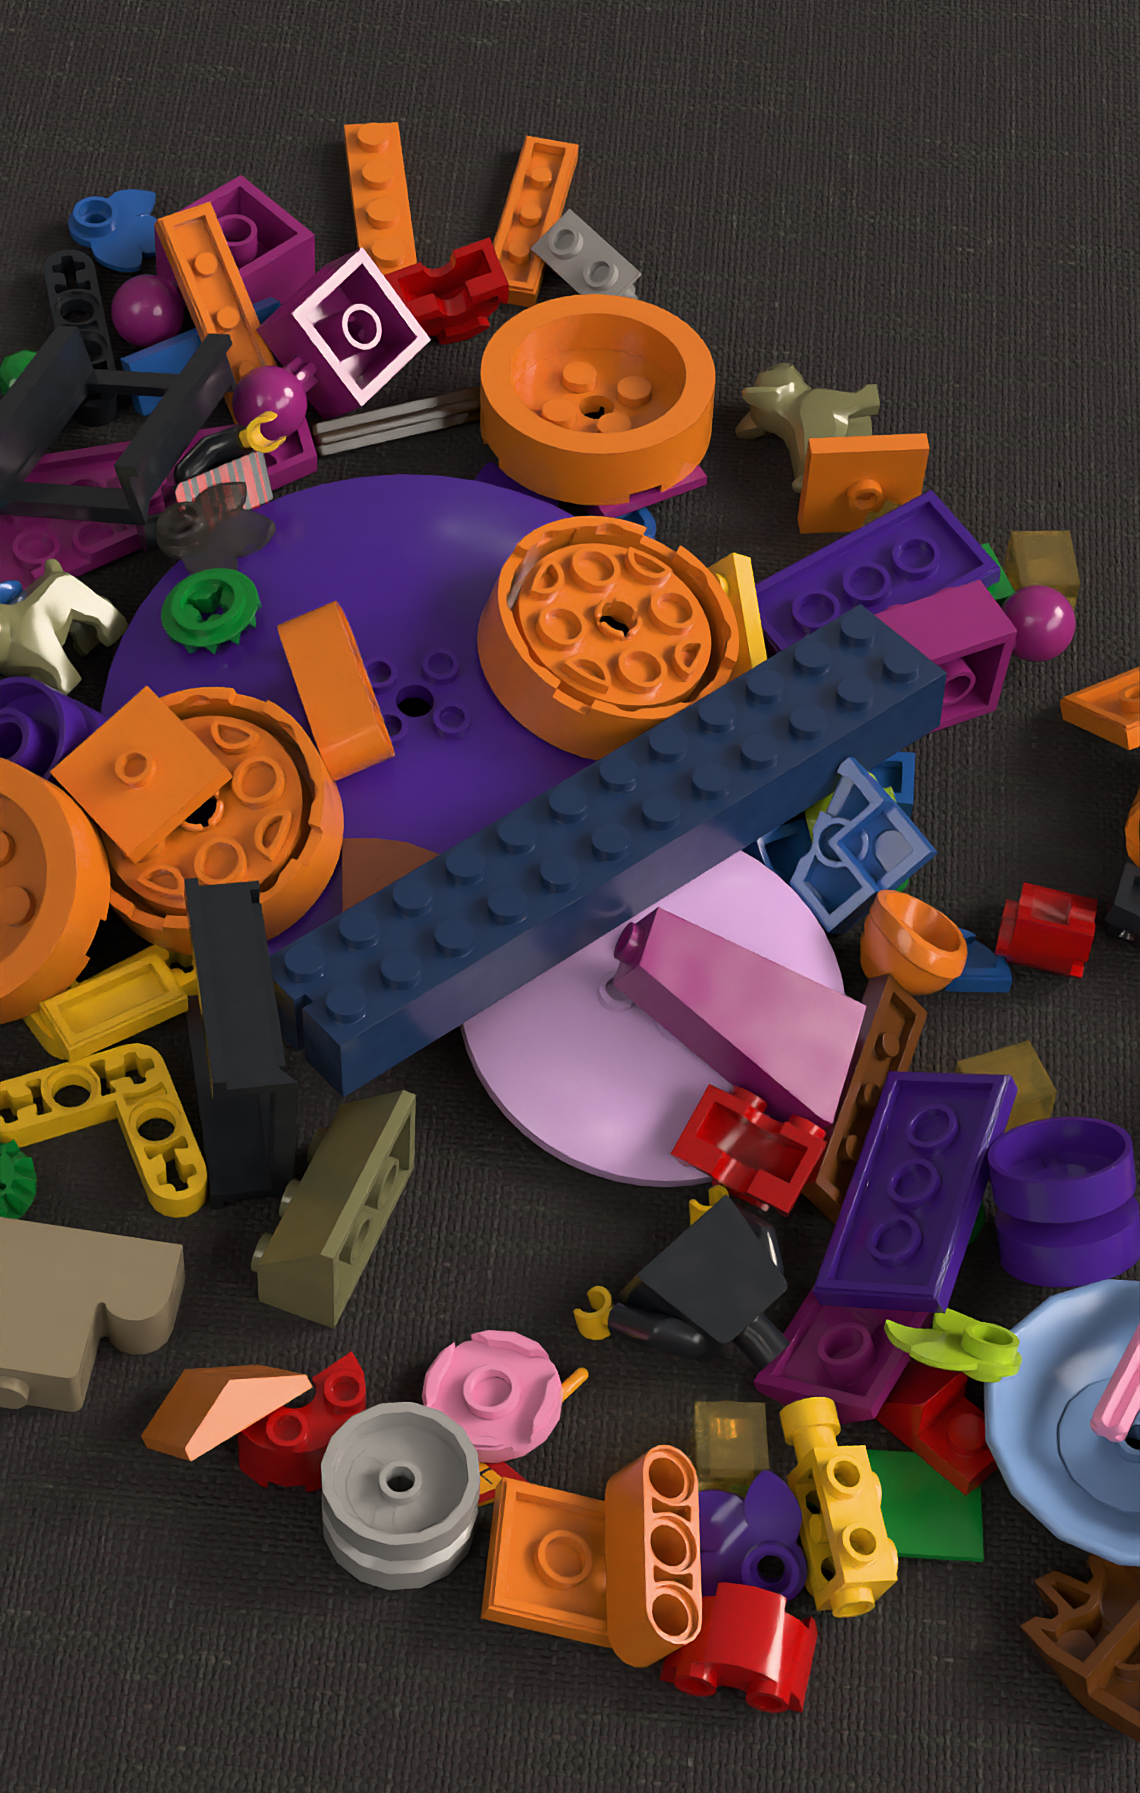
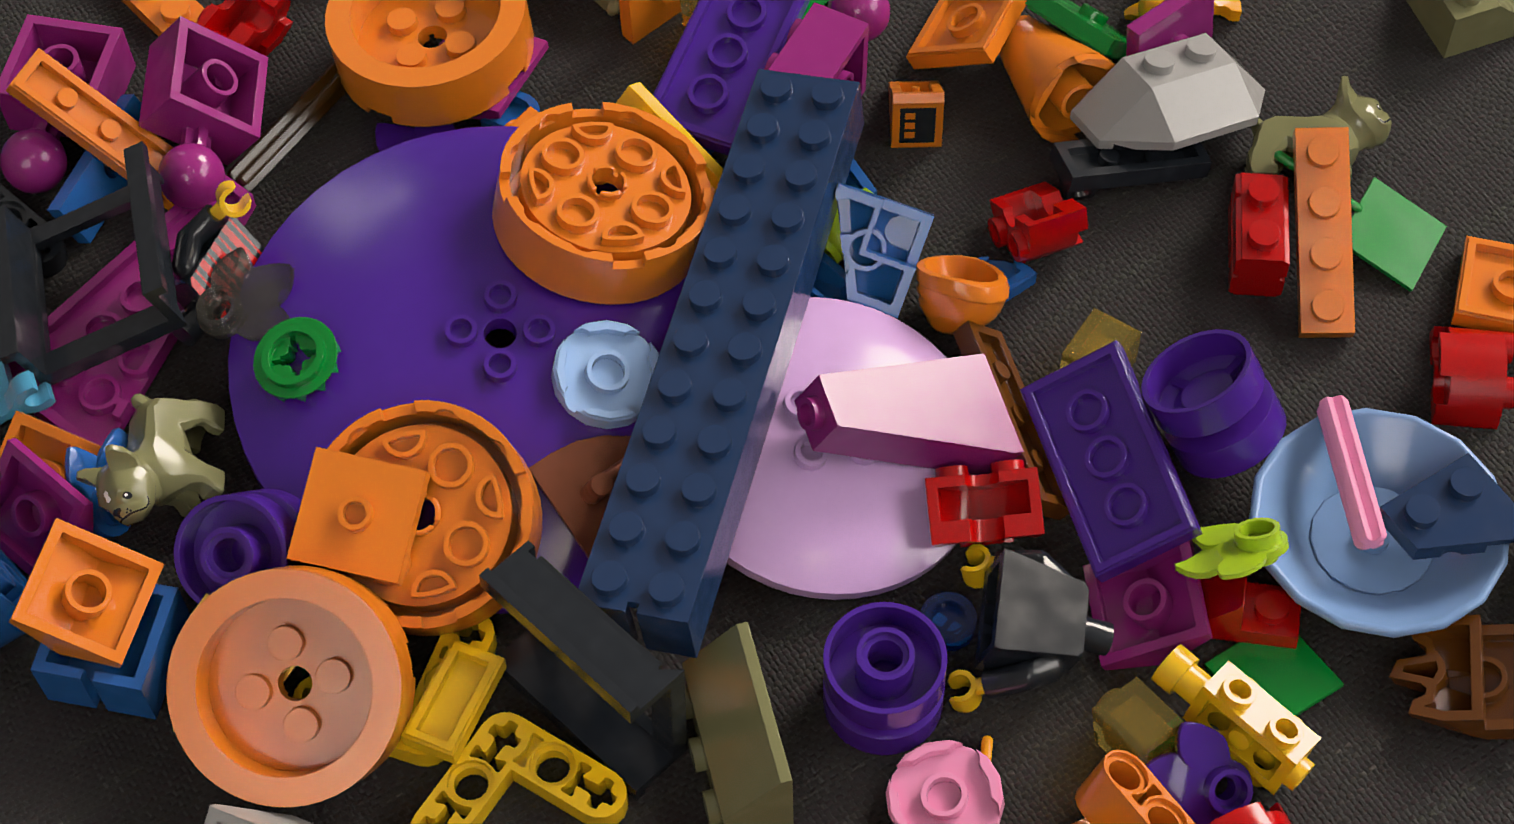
camera: 30 degrees left, 5 degrees up
orange beam [277,600,395,781] -> none
none -> light blue tile [551,320,659,429]
none -> dark purple wheel [823,602,947,755]
none -> orange slope [888,81,944,148]
none -> clear blue tile [921,592,977,651]

